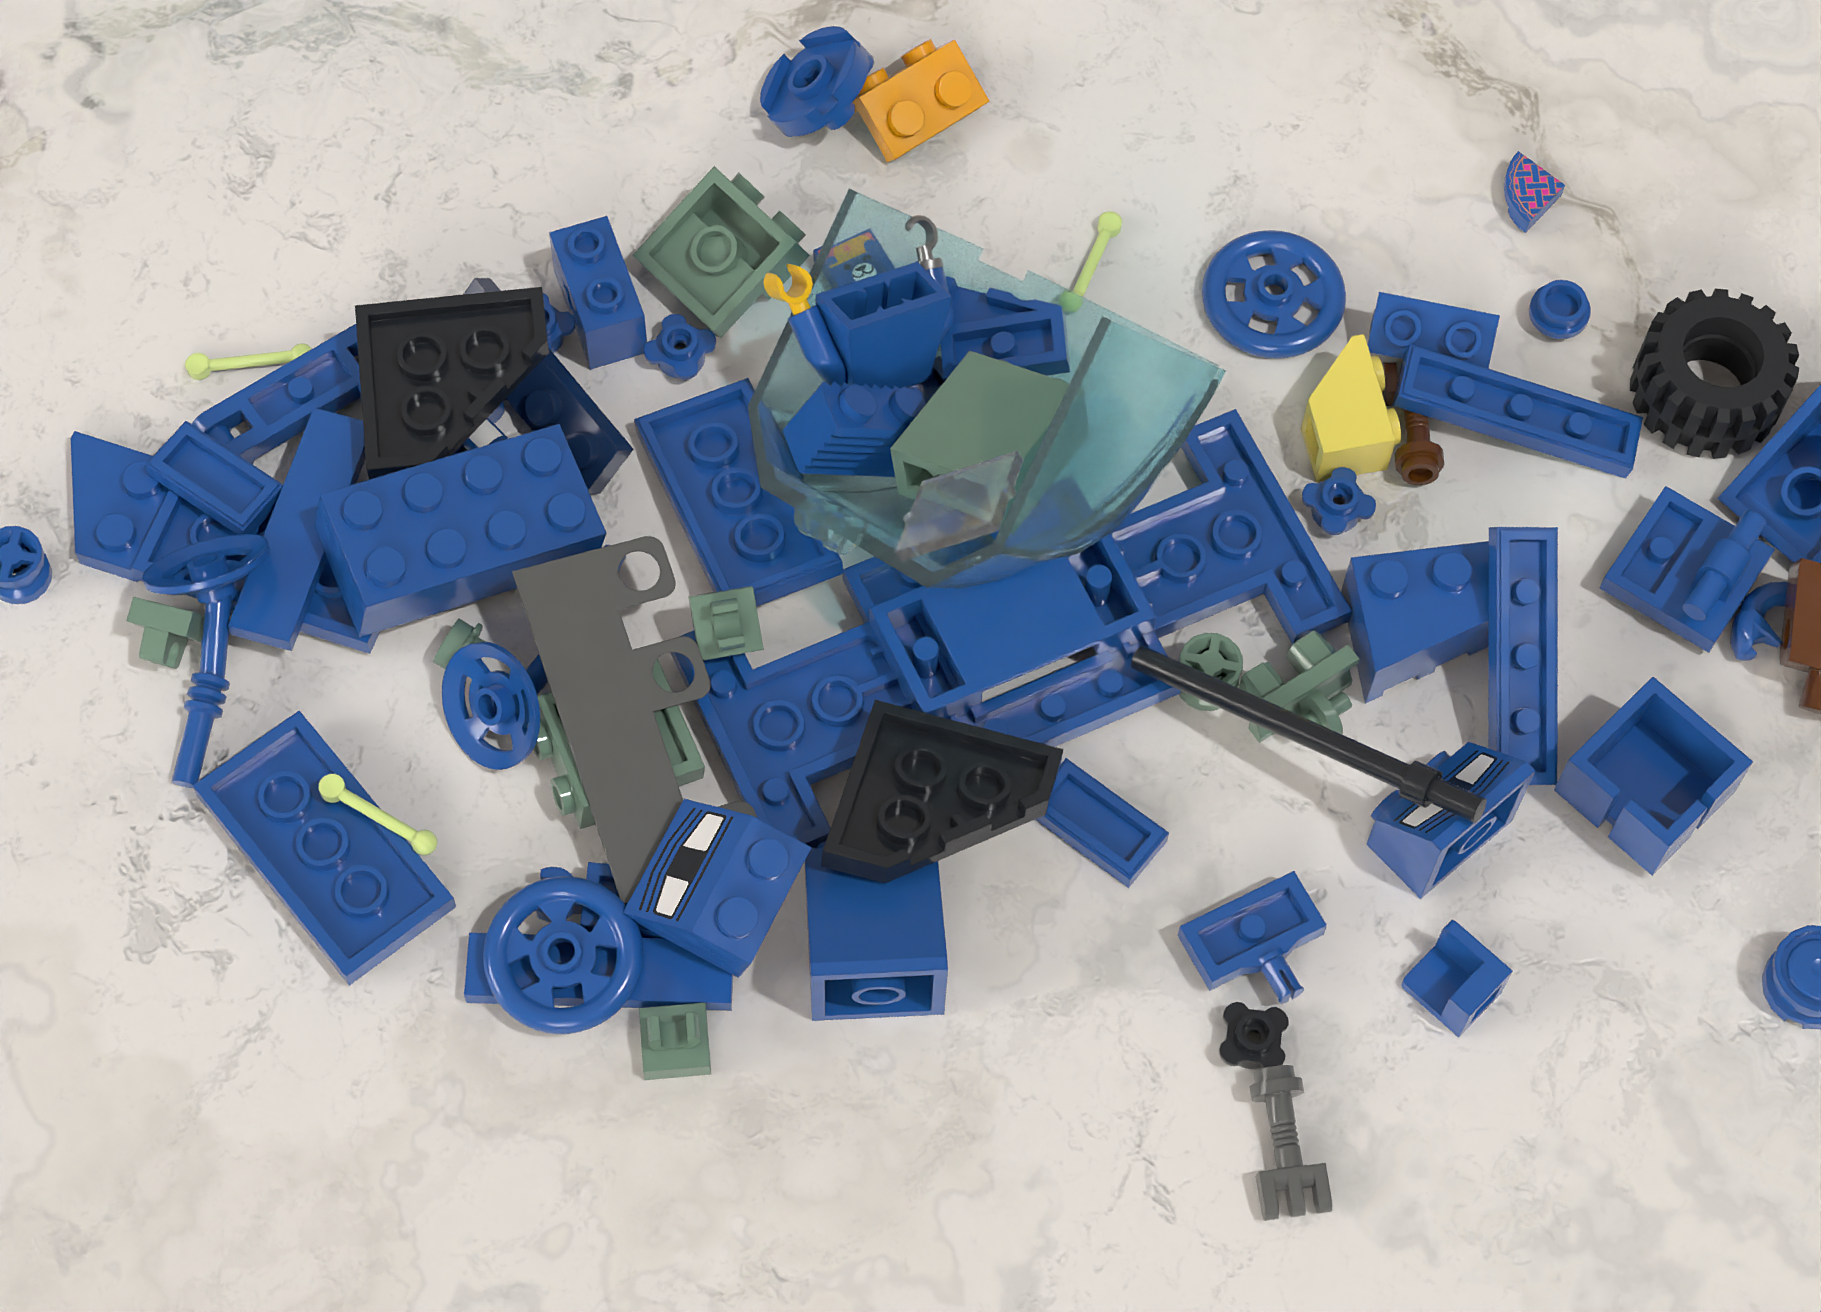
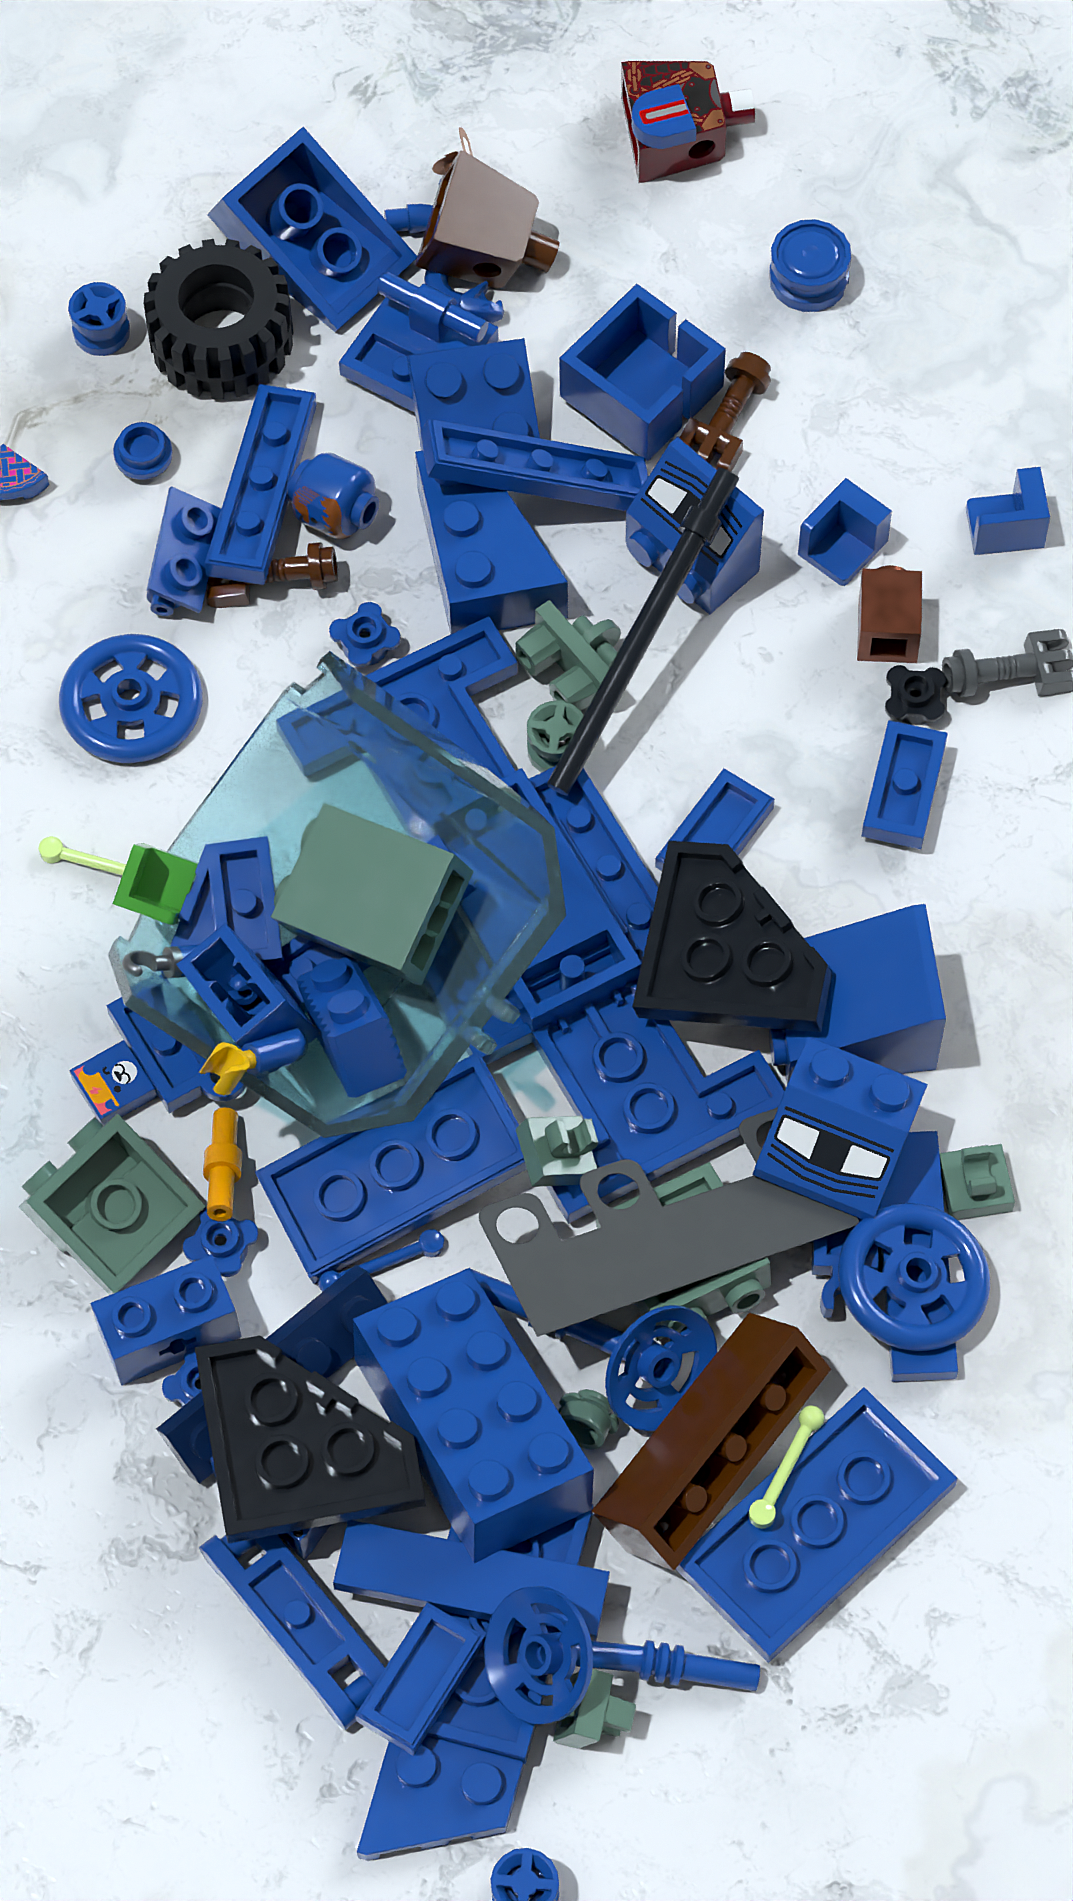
camera: 90 degrees left, 0 degrees up
yellowish green hinge [185,343,312,380] -> none
clear piece [895,451,1024,561] -> none
blue plate [1177,871,1327,1004] -> none
light yellow slope [1301,334,1401,482] -> none
none -> blue wheel [68,282,130,356]
none -> bright green panel [112,843,198,925]
none -> light orange bar [203,1107,242,1221]
none -> blue head [288,452,379,540]
none -> blue hinge [318,1229,444,1292]
none -> blue plate [407,338,540,451]
none -> reddish brown brick [591,1312,831,1571]
none -> reddish brown hinge [679,352,771,472]
none -> copper brick [857,565,922,663]
none -> blue plate [861,720,948,849]
none -> blue panel [966,467,1050,555]

